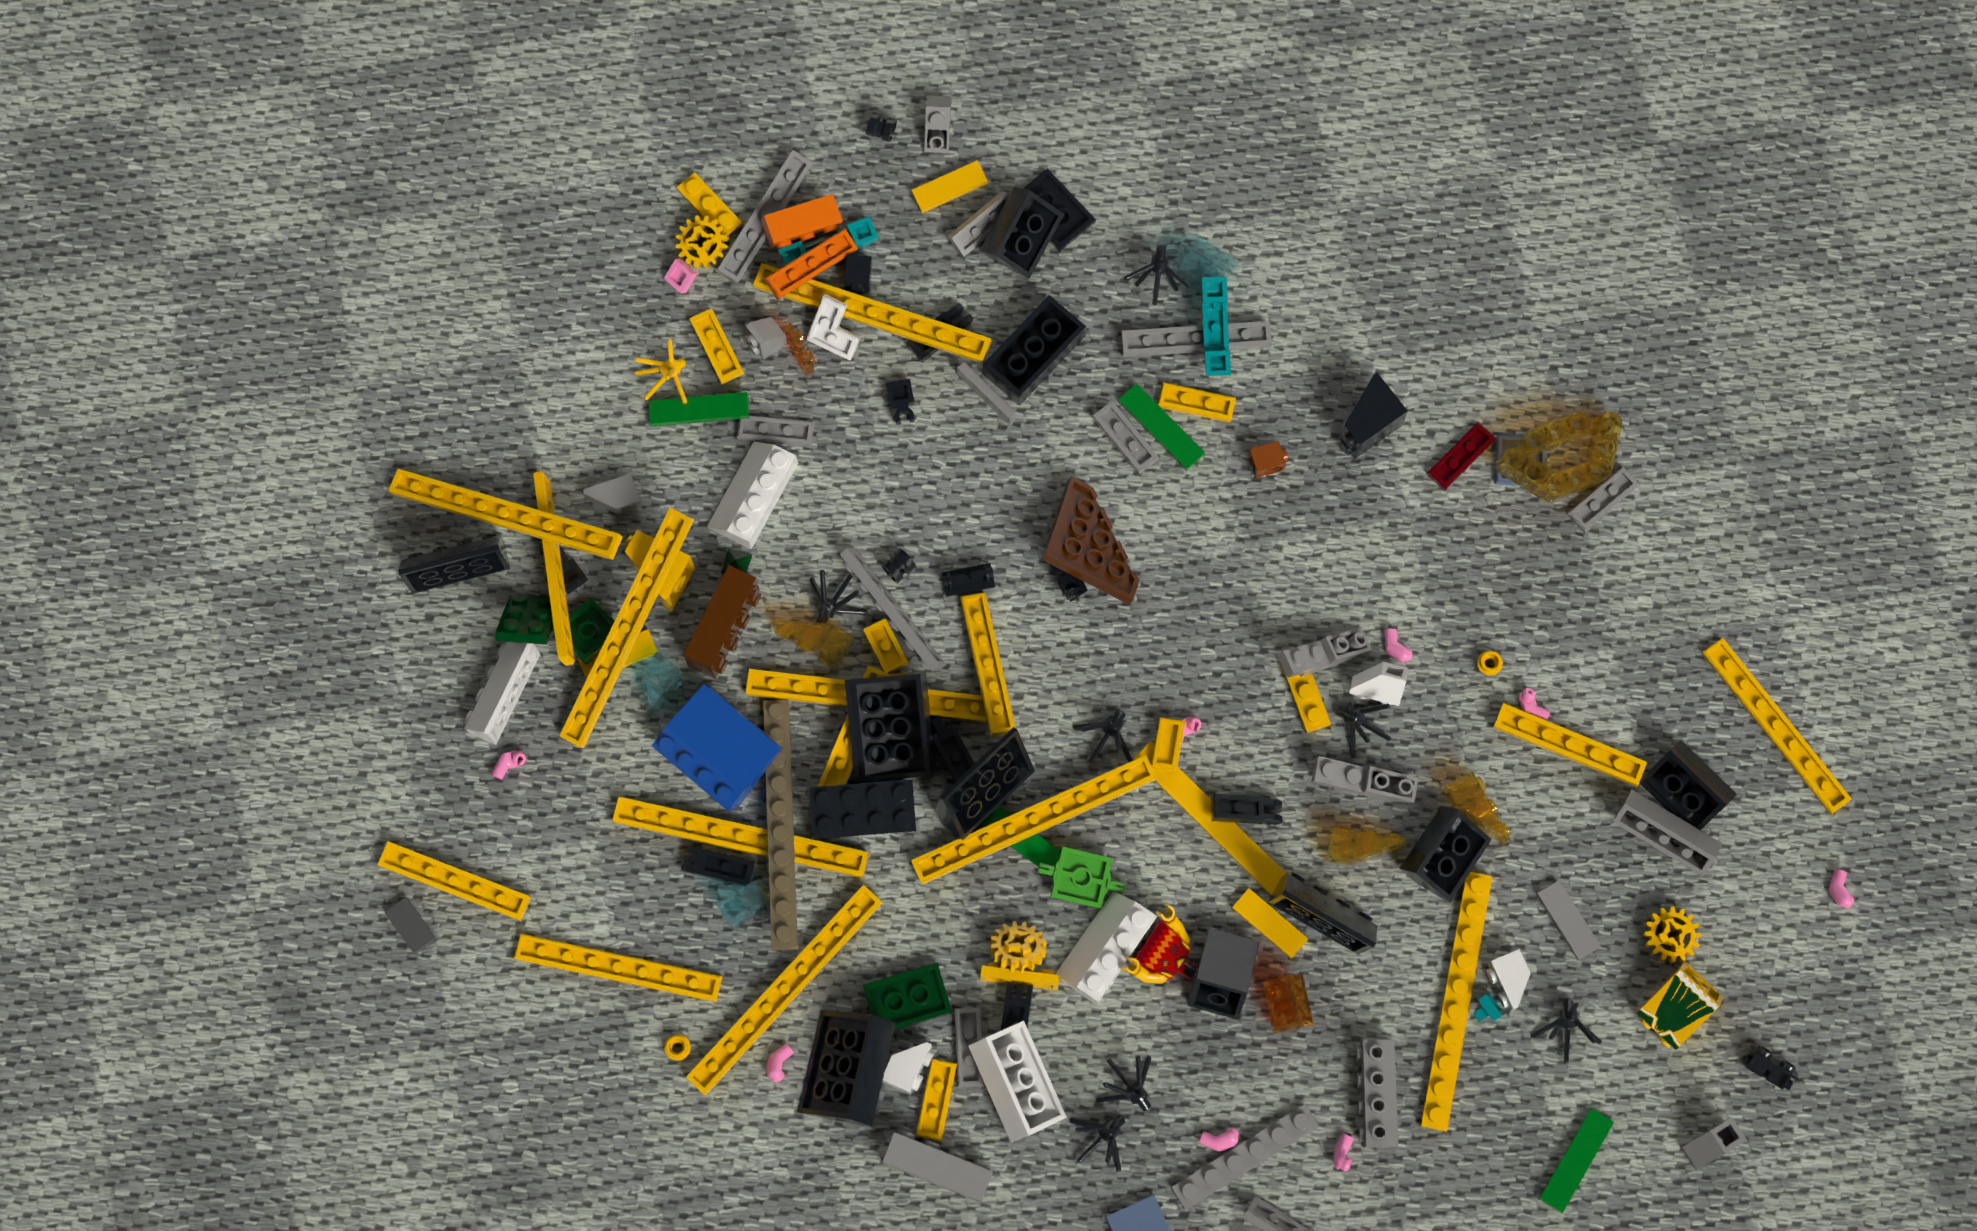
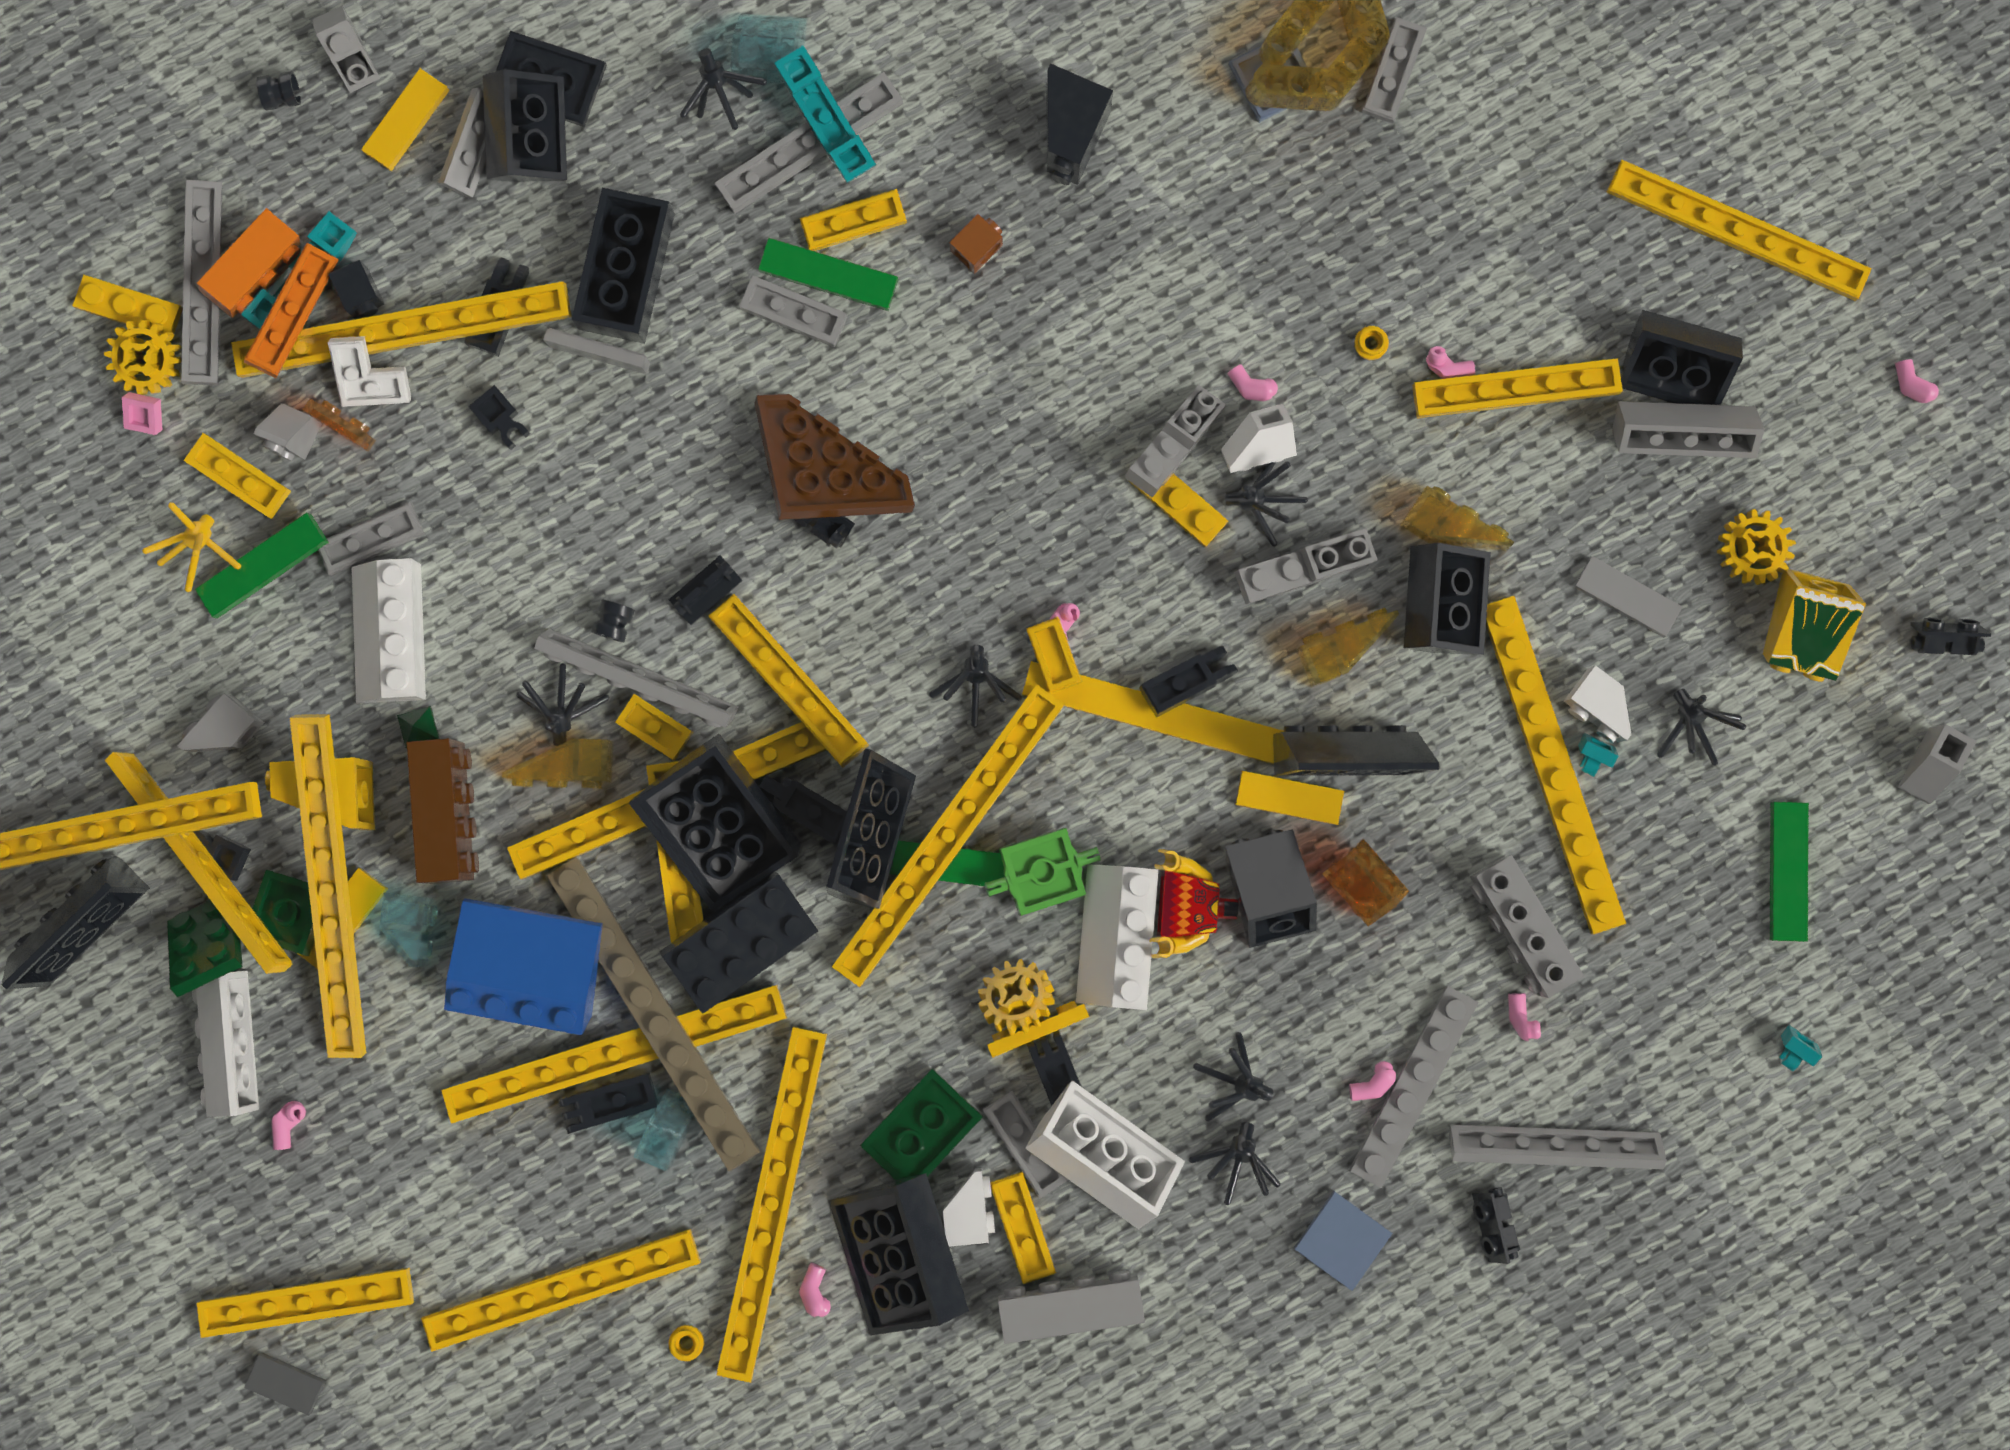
camera: 30 degrees left, 10 degrees up
dark red tile [1427,422,1496,491] -> none

